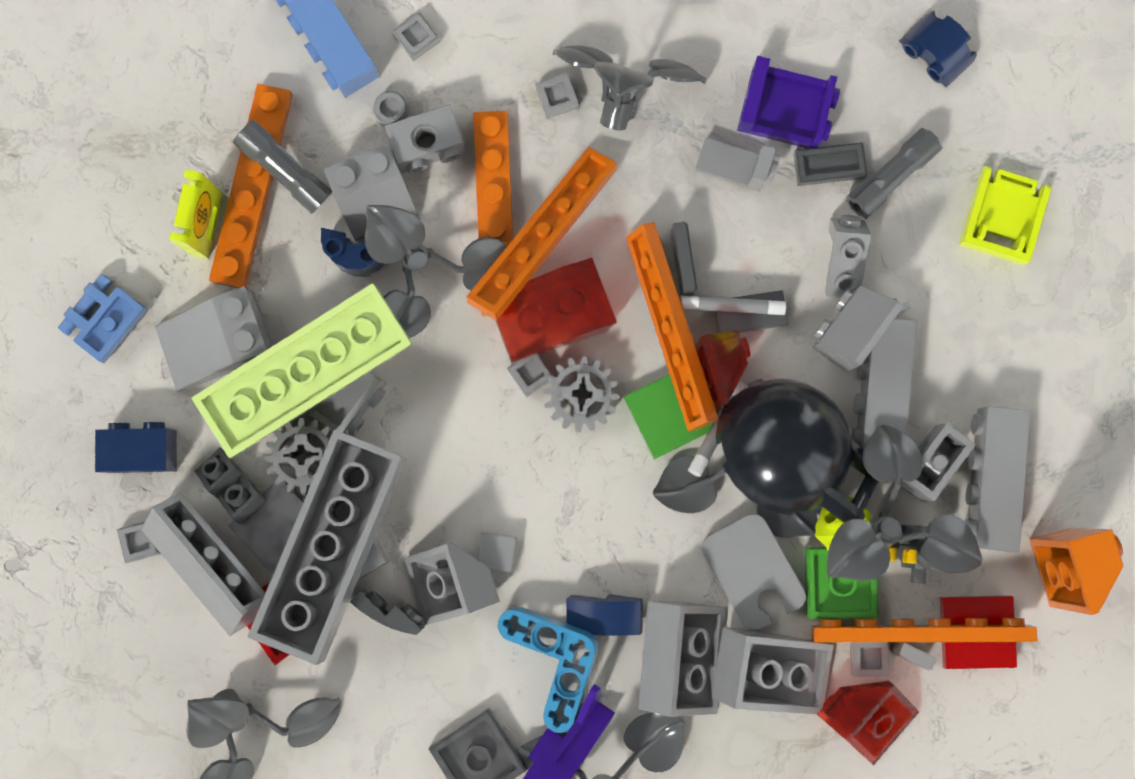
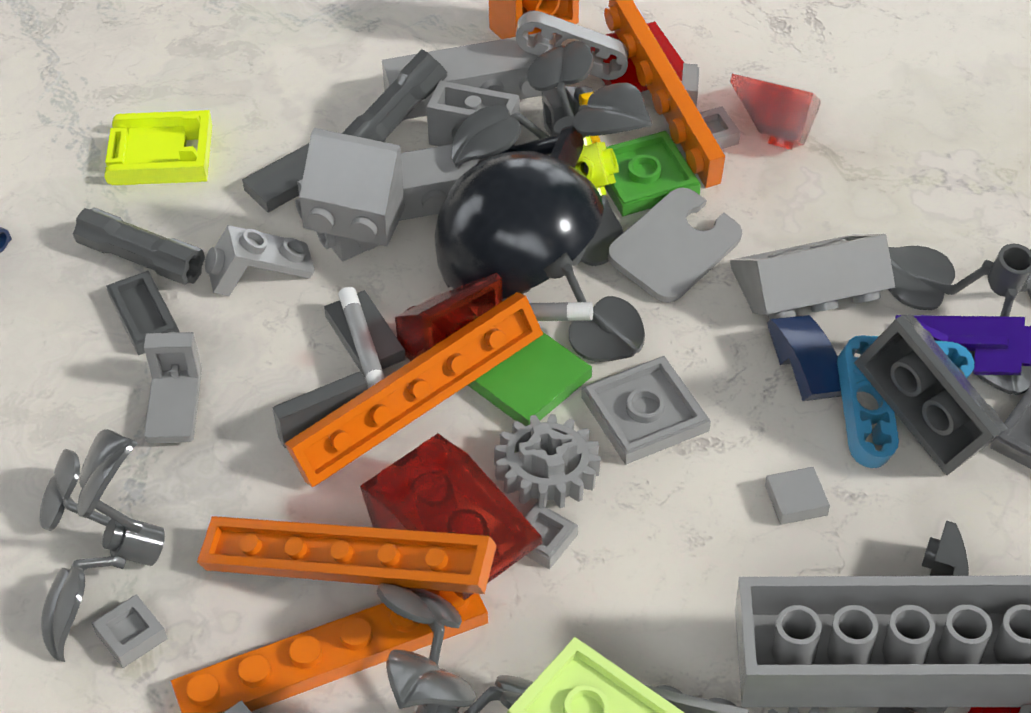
camera: 110 degrees left, 35 degrees down
light grey slope [404,542,500,625] -> none
light grey slope [711,627,834,715] -> none
dark purple panel [737,55,840,149] -> none
none -> dark grey tile [242,143,309,212]
none -> dark grey axle [342,49,448,142]
none -> light grey beam [516,11,628,80]
none -> light grey tile [581,356,711,465]
none -> dark grey slope [854,315,1008,475]

